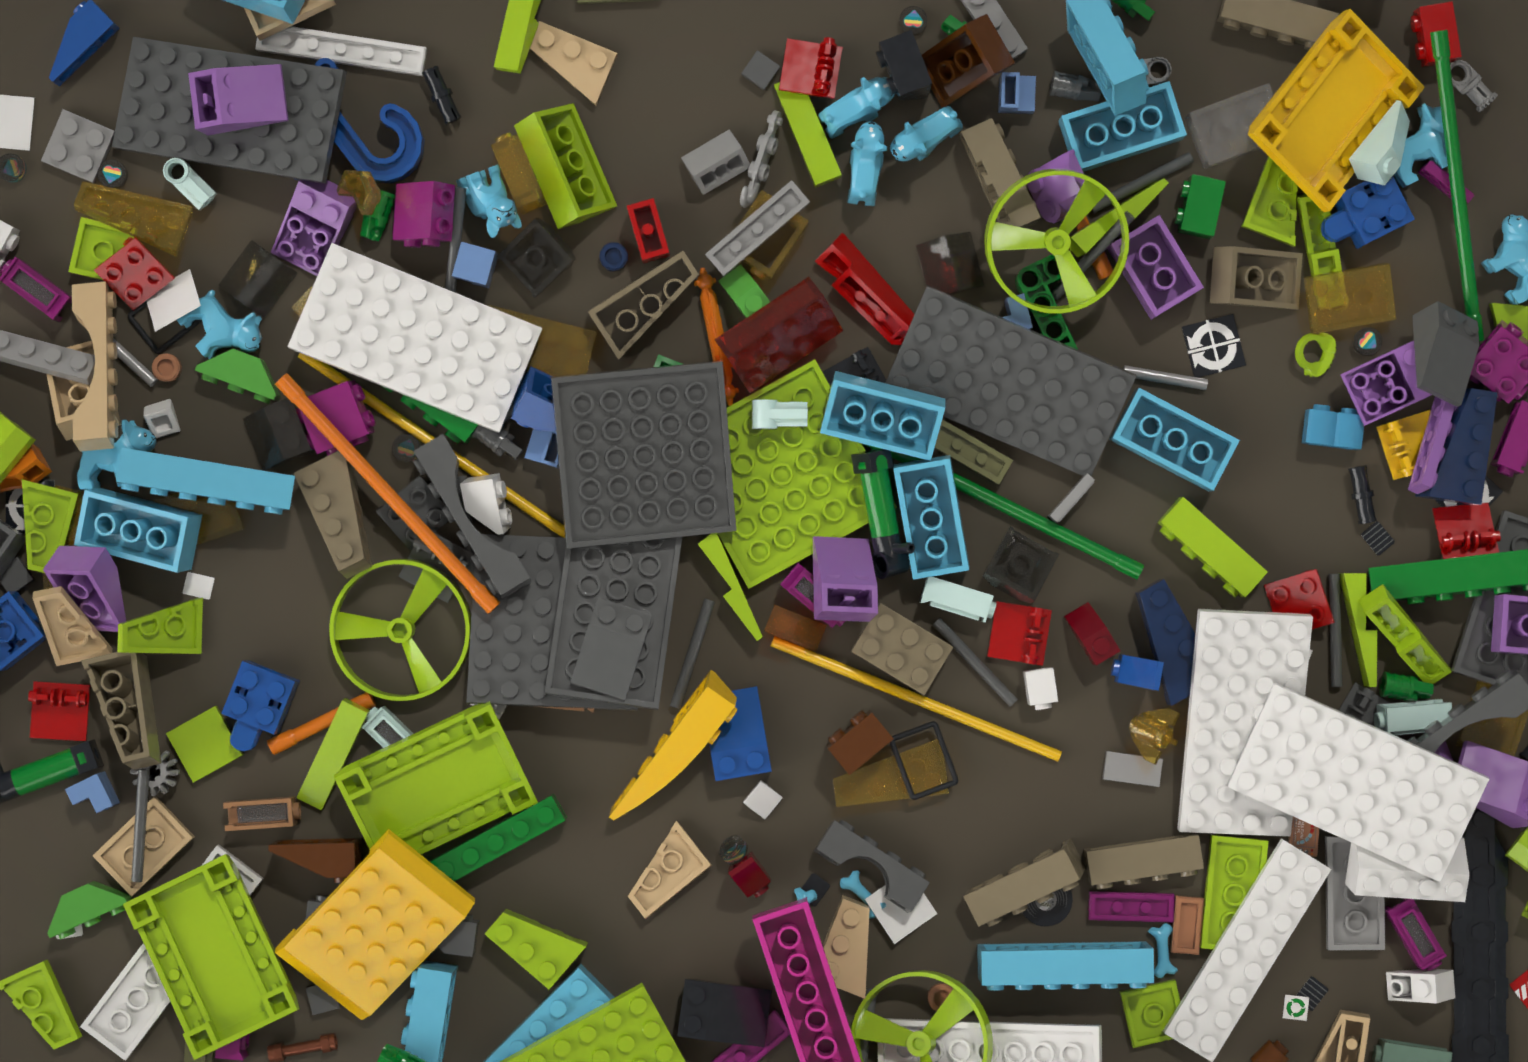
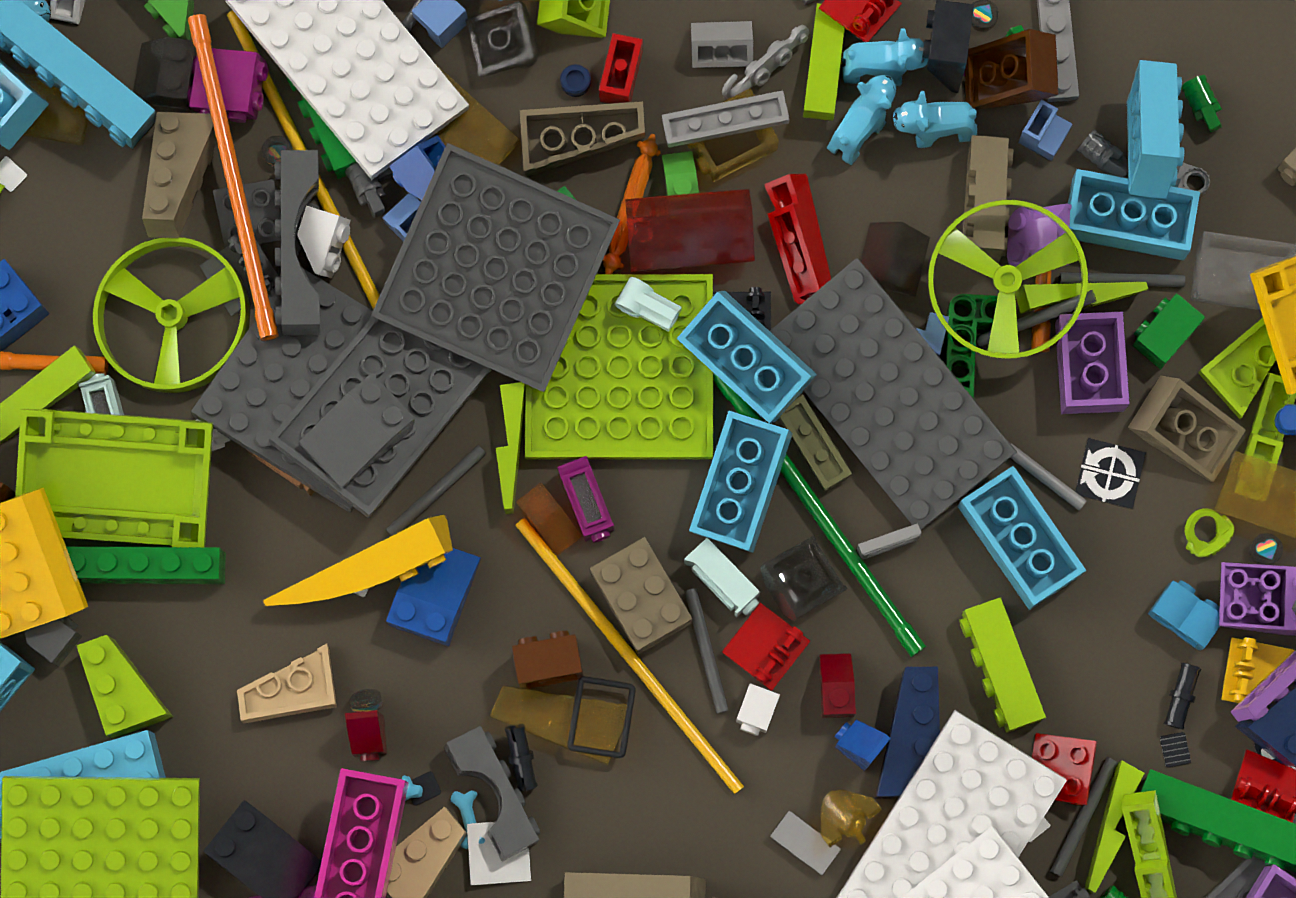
camera: 35 degrees right, 10 degrees down
white slope [743,780,783,819] -> none
medium lavender slope [812,536,878,622] -> none
piece [851,449,915,579] -> none
none -> black pin [505,723,538,791]

